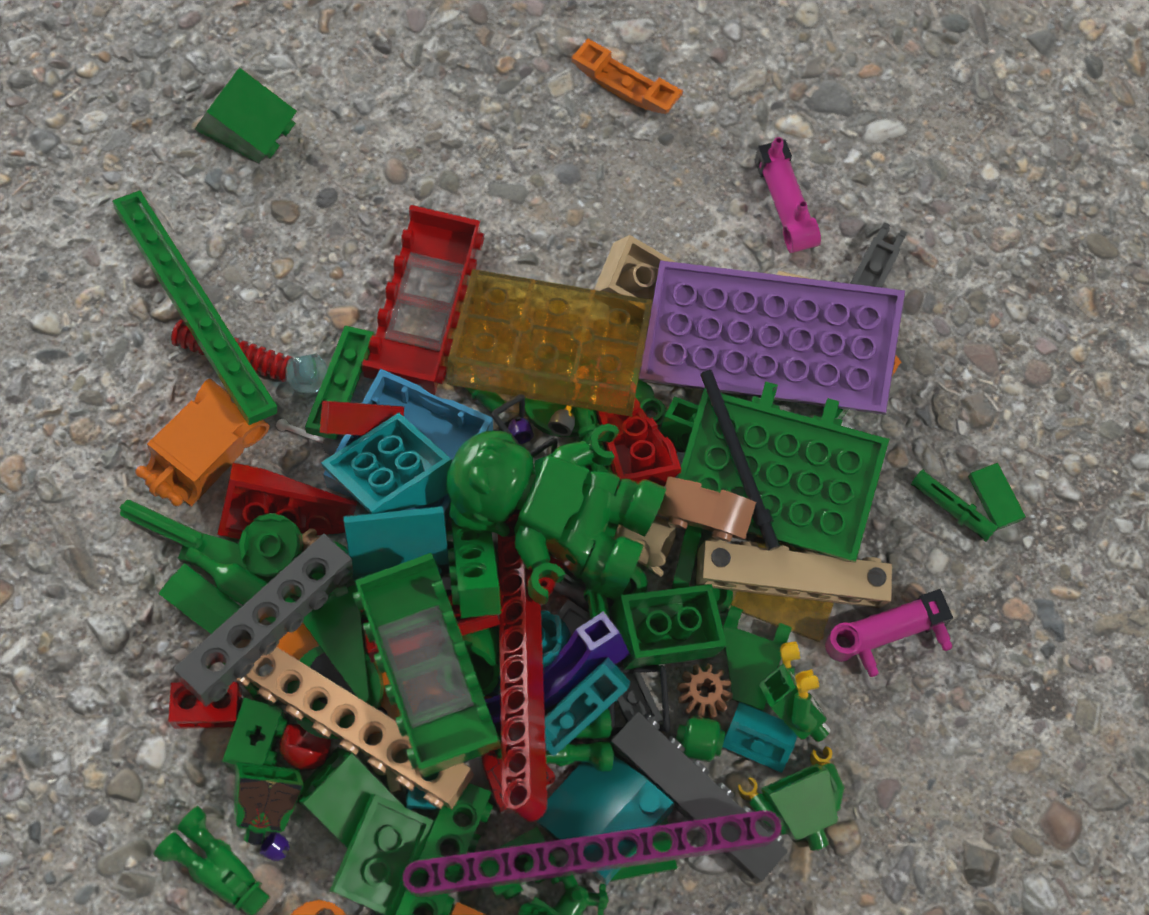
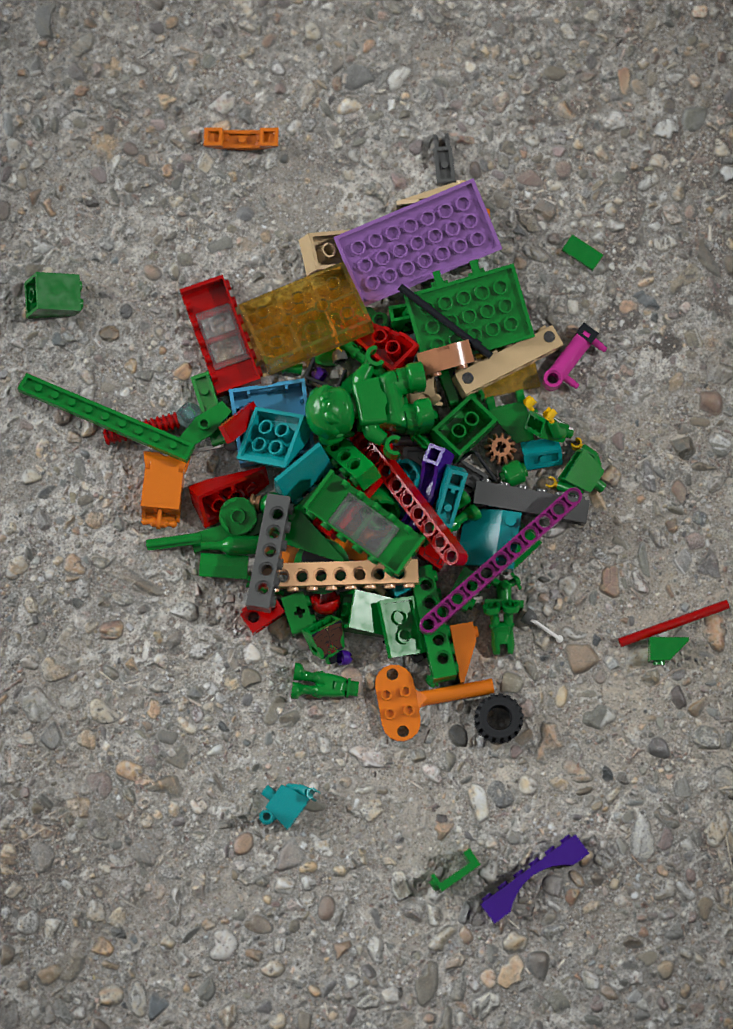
camera: 30 degrees left, 10 degrees up
dark pink piece [754,137,821,253] -> none
green pin [911,469,999,542] -> none
none -> green piece [179,401,233,445]

